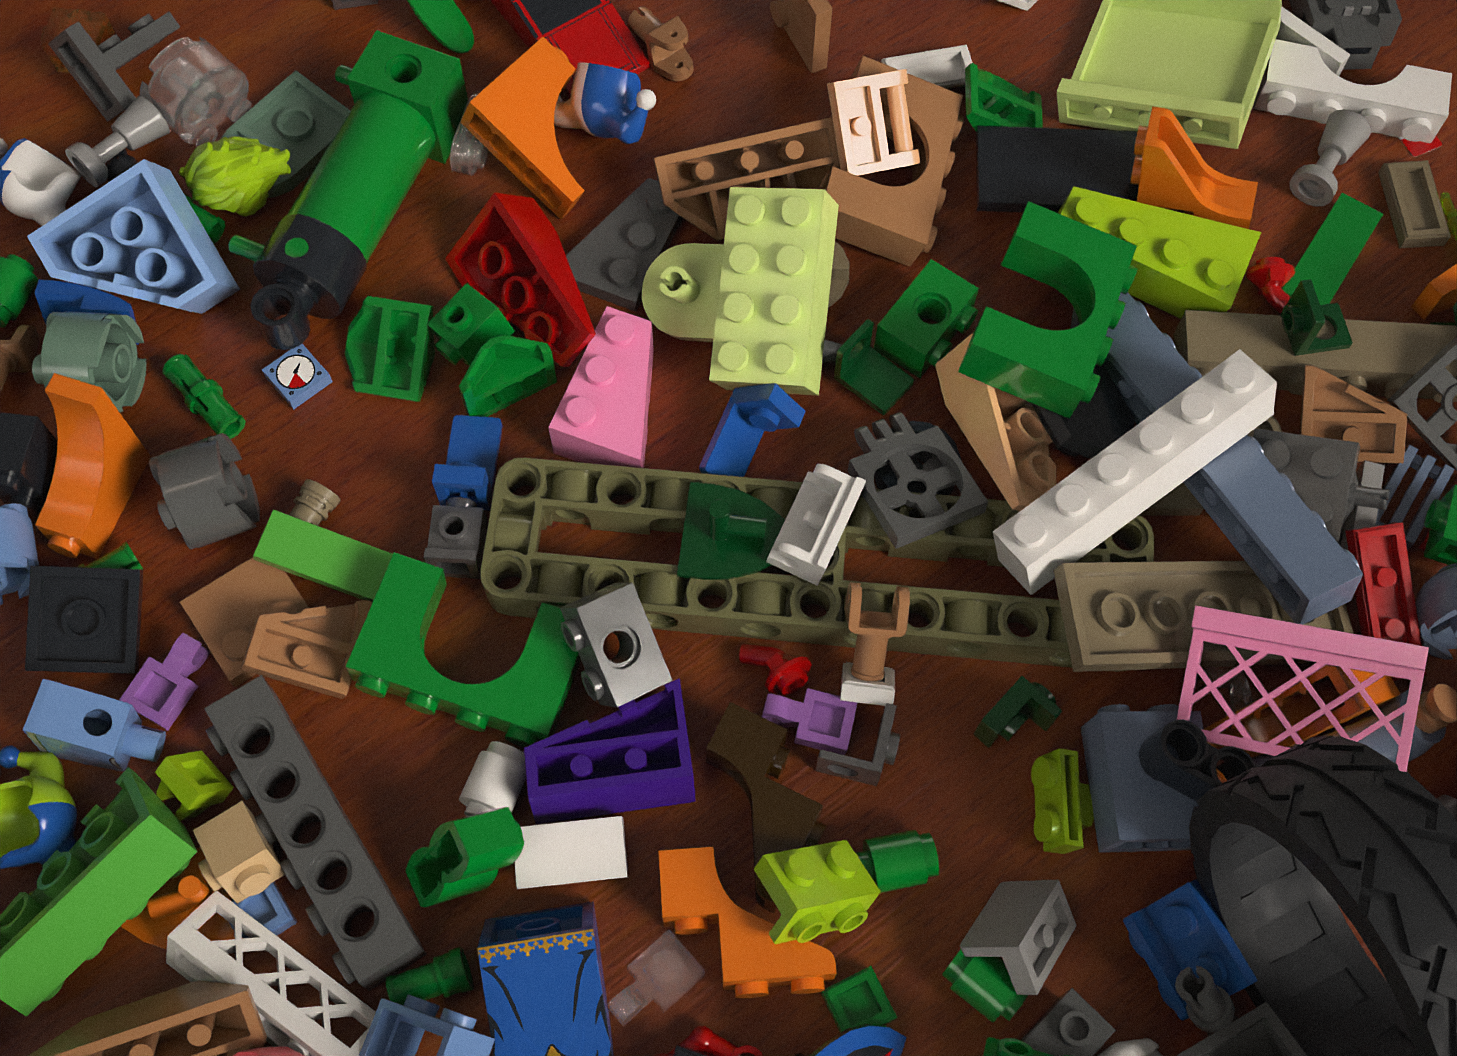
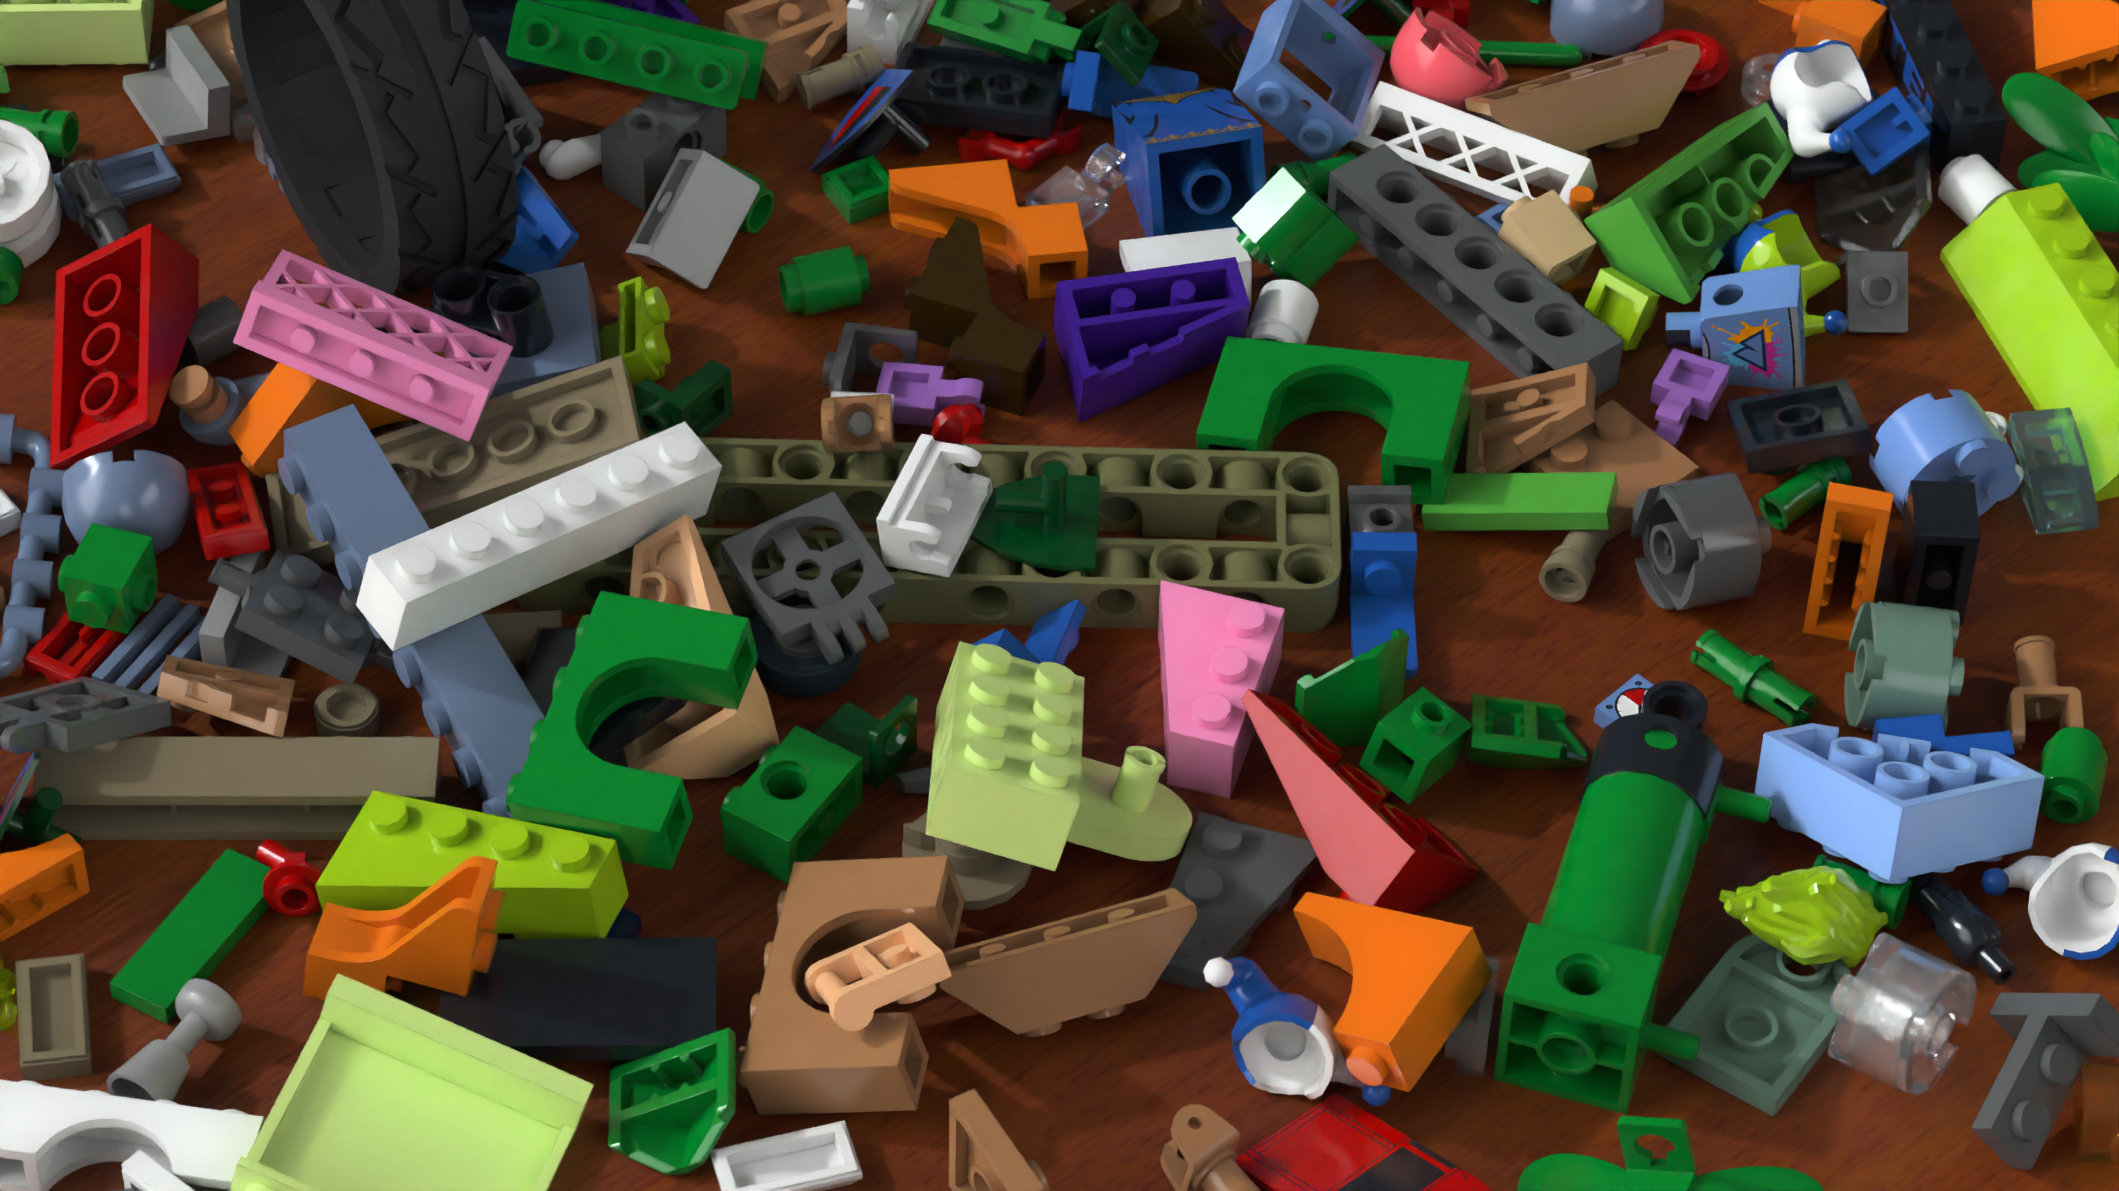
camera: 175 degrees right, 20 degrees down
light grey piece [65,95,170,188] -> none
brick [560,582,673,707] -> none
lime bracket [754,840,881,944] -> none
dark green bracket [1281,279,1353,356] -> none

